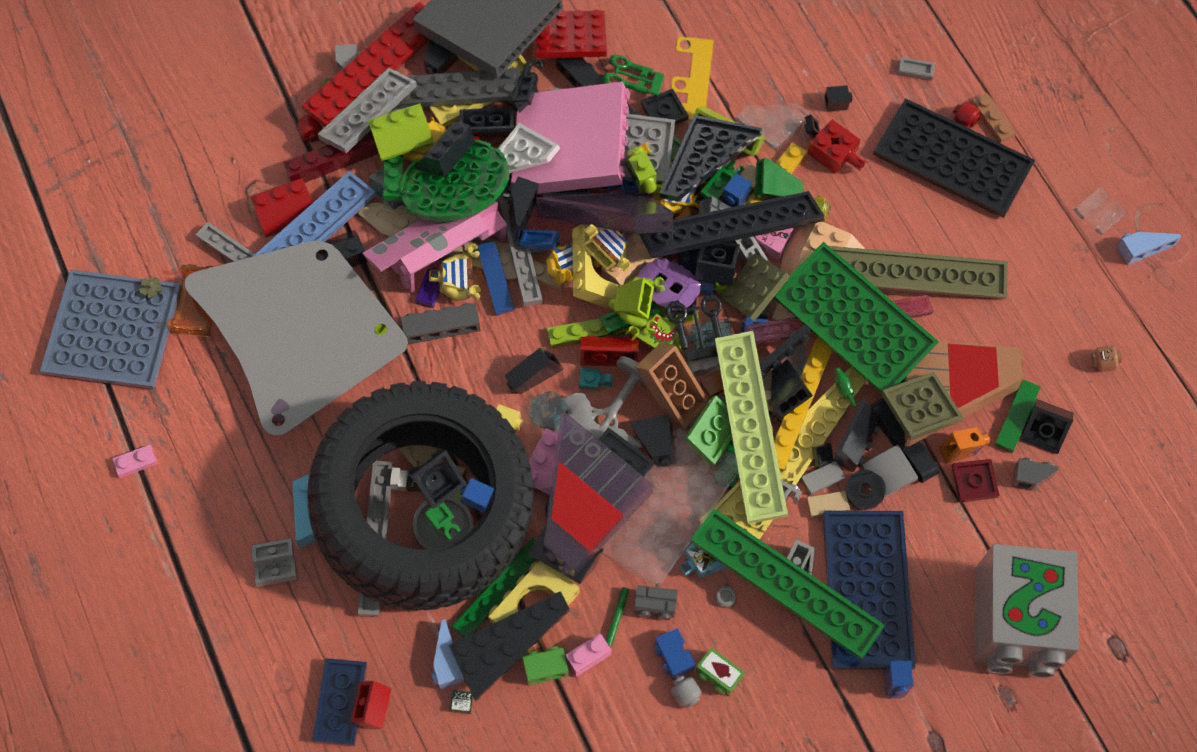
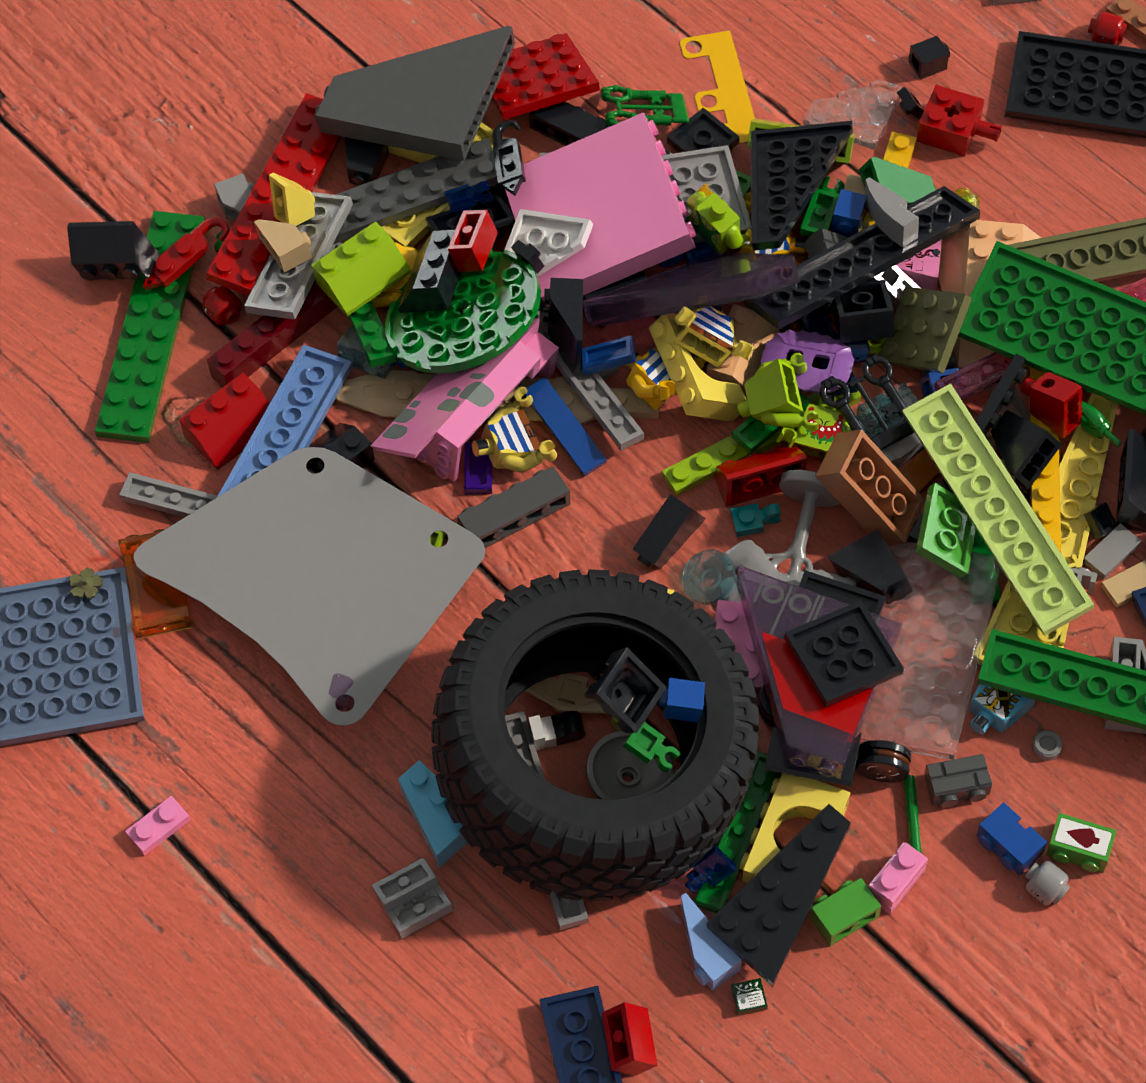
camera: 15 degrees left, 5 degrees down
none -> black slope [67,221,159,281]
none -> green plate [95,211,205,443]
none -> red plate [143,217,229,290]
none -> tan slope [254,219,312,273]
none -> light yellow slope [269,173,315,226]
none -> clear blue plate [444,181,494,213]
none -> red brick [448,210,498,272]
none -> black plate [511,240,544,274]
none -> clear blue plate [684,846,736,893]
none -> black plate [784,600,904,707]
none -> black head [855,740,912,783]
none -> light grey slope [865,177,919,247]
none -> red torso [1021,372,1082,438]

